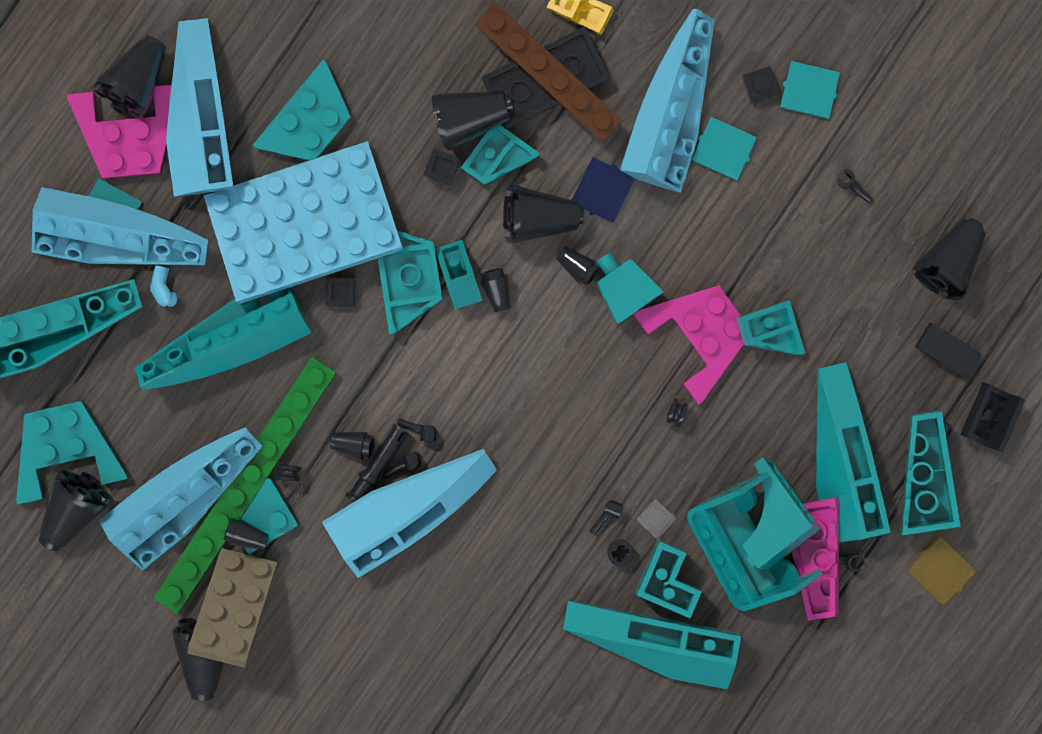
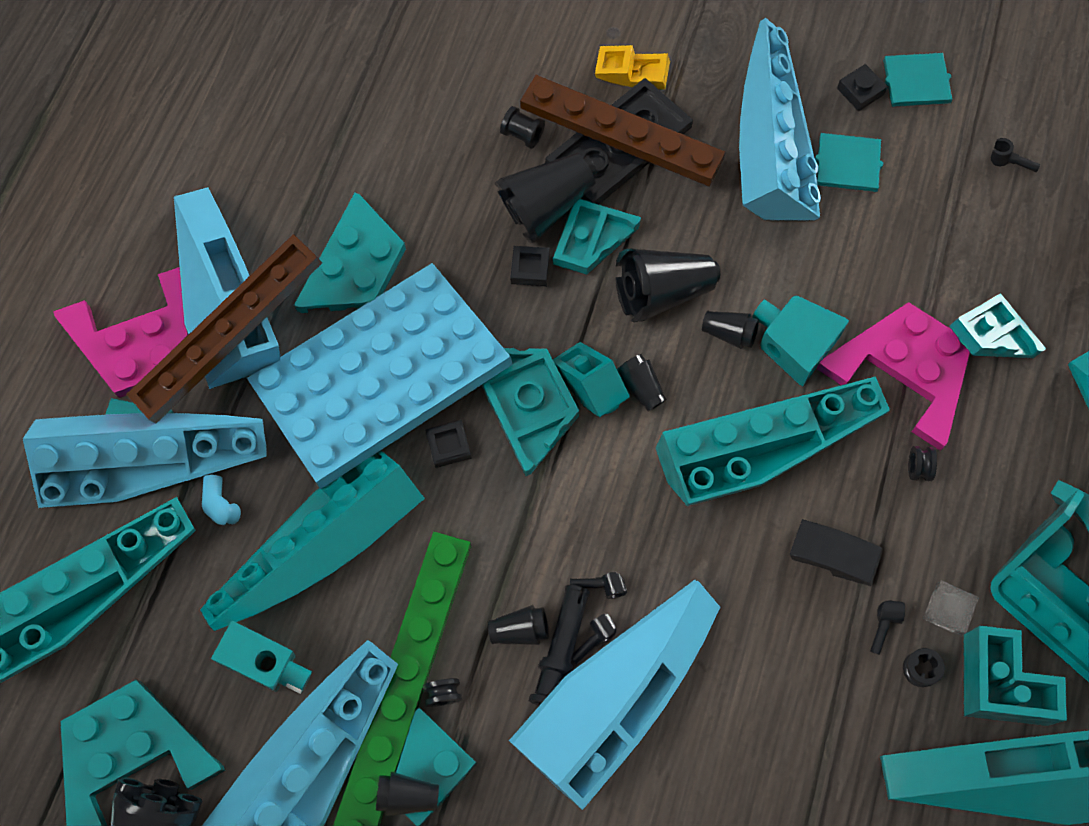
camera: 15 degrees left, 20 degrees down
black cone [92,35,166,119] -> none
clear blue piece [572,157,635,223] -> none
none -> reddish brown plate [126,234,322,423]
none -> teal torso [211,621,312,694]
none -> black bush [500,106,545,149]
none -> teal wedge [655,376,890,506]
none -> black slope [790,519,883,586]

